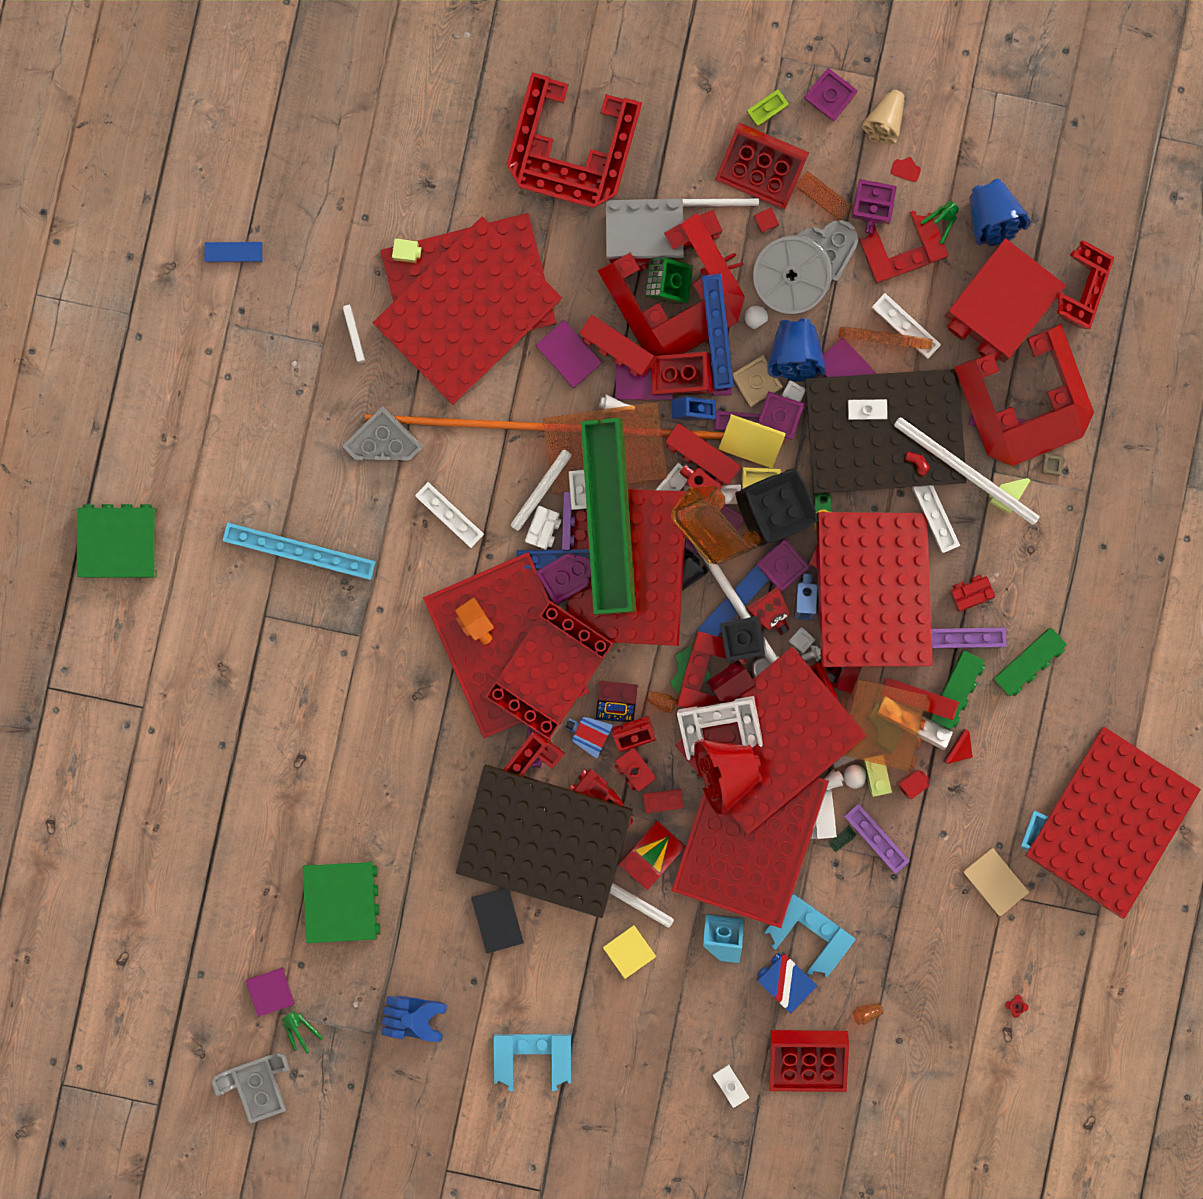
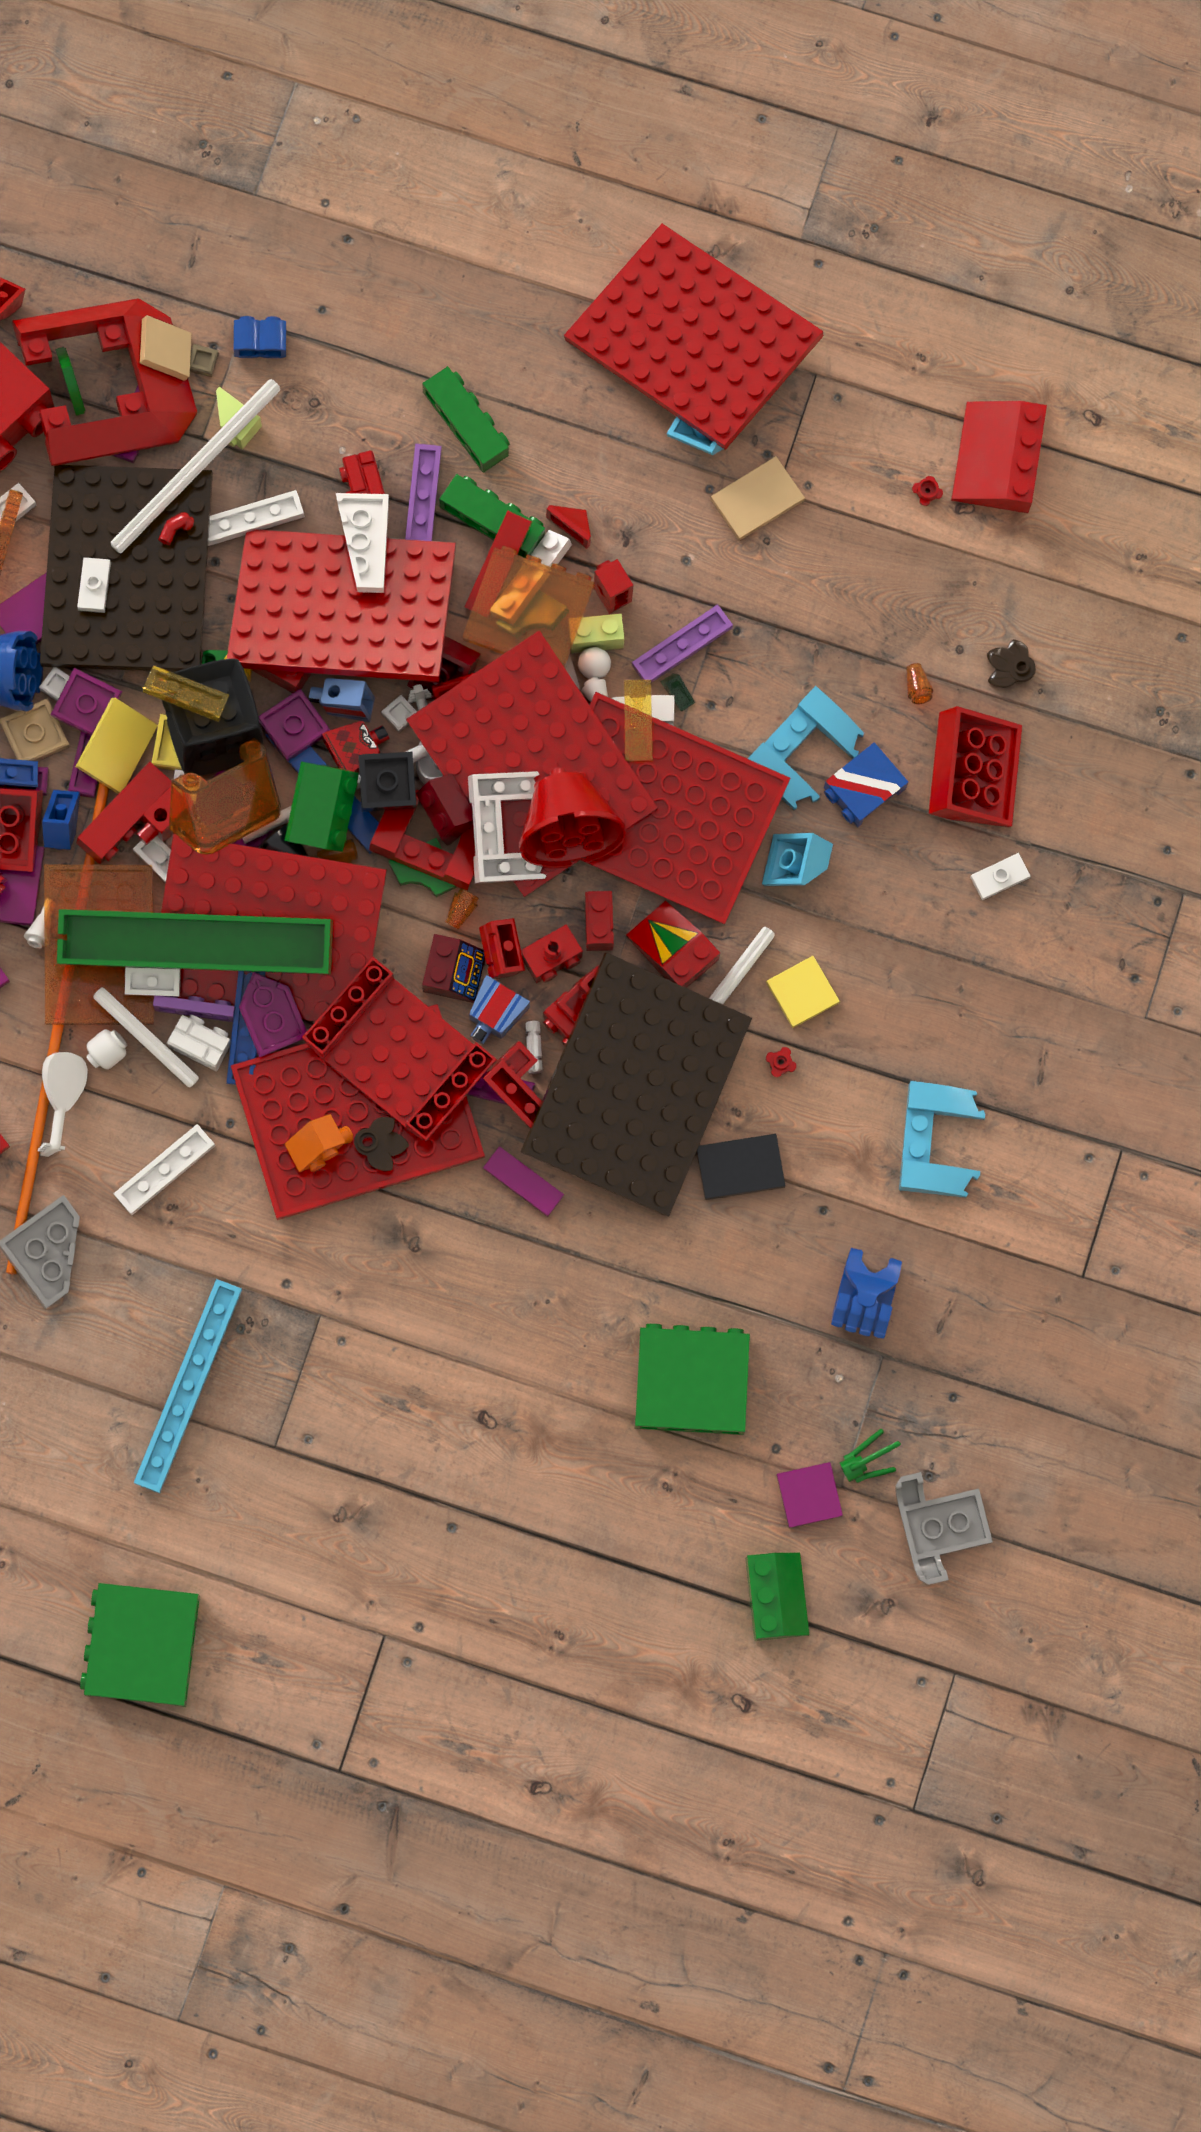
camera: 90 degrees left, 10 degrees down
none -> white piece [38,1052,88,1157]
none -> green tile [55,347,85,416]
none -> white head [86,1029,127,1069]
none -> tan tile [140,315,192,381]
none -> clear yellow plate [143,665,229,722]
none -> blue brick [233,316,286,358]
none -> green slope [285,761,359,852]
none -> clear orange cone [317,839,358,863]
none -> white wing [336,493,389,593]
none -> dark brown plate [354,1117,409,1171]
none -> magenta tile [483,1146,564,1217]
none -> white axle [526,1021,543,1074]
none -> clear yellow plate [624,680,653,761]
none -> green slope [745,1552,809,1641]
none -> red plate [766,1047,796,1077]
none -> red slope [951,401,1047,513]
none -> dark brown plate [987,639,1036,688]

